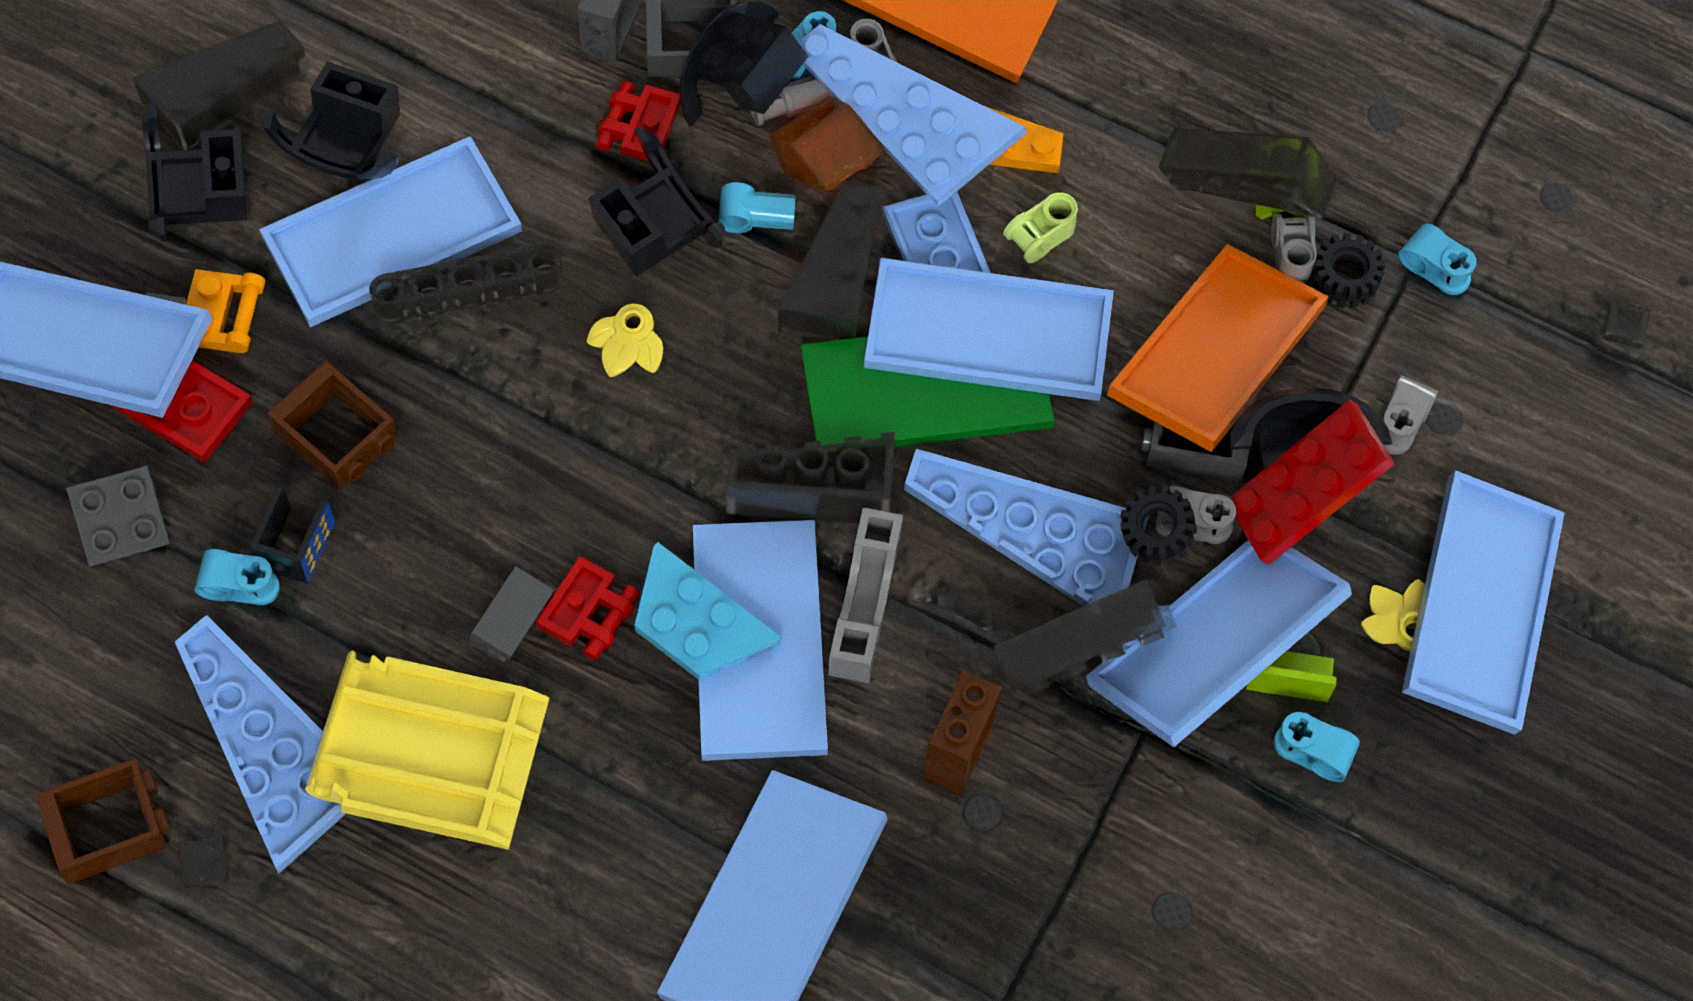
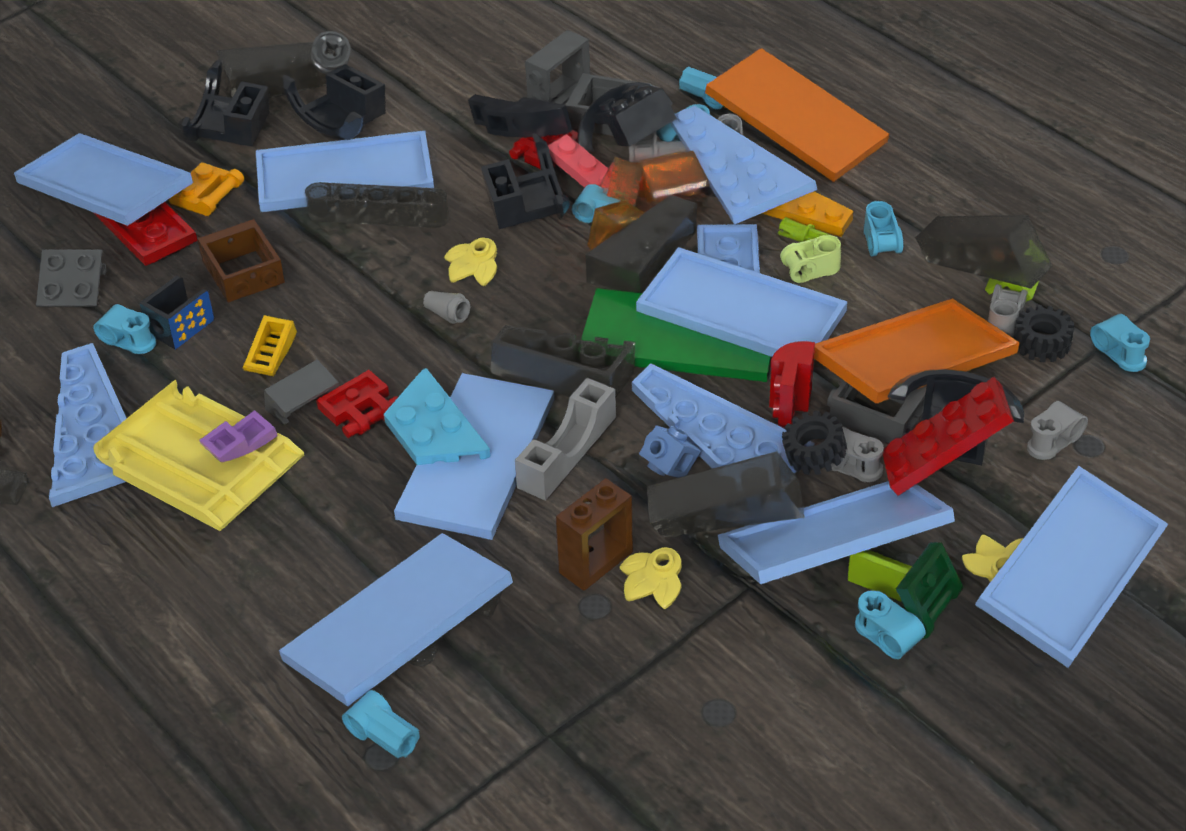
camera: 25 degrees right, 20 degrees down
none -> medium lavender slope [199,410,277,462]
none -> yellow slope [243,315,297,377]
none -> dark grey wheel [311,31,351,74]
none -> light grey cone [423,291,470,324]
none -> black slope [468,94,572,137]
none -> coral plate [548,134,628,198]
none -> clear orange slope [587,200,647,262]
none -> clear orange slope [600,157,643,205]
none -> light yellow plate [620,547,682,609]
none -> medium blue brick [639,425,701,479]
none -> red brick [769,341,815,429]
none -> lime axle [778,217,830,242]
none -> medium azure piece [864,201,903,256]
none -> dark green plate [896,542,963,639]

